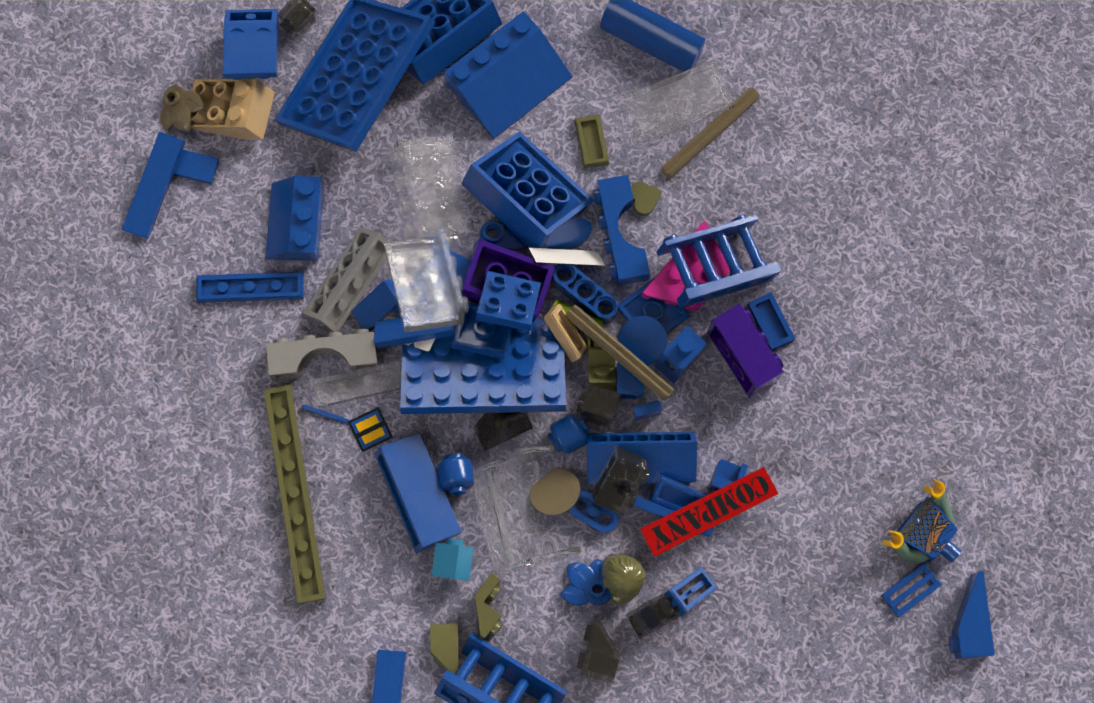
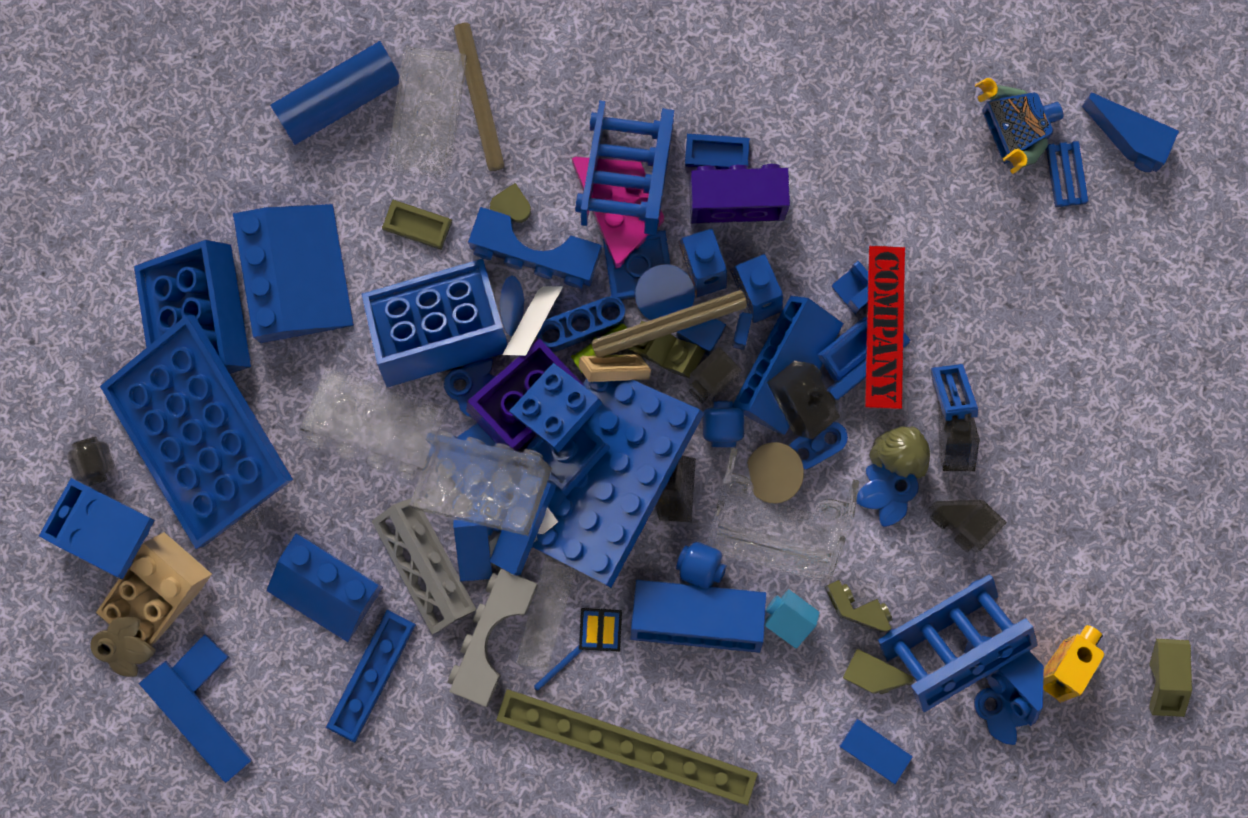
camera: 55 degrees left, 5 degrees up
none -> blue torso [729,254,783,324]

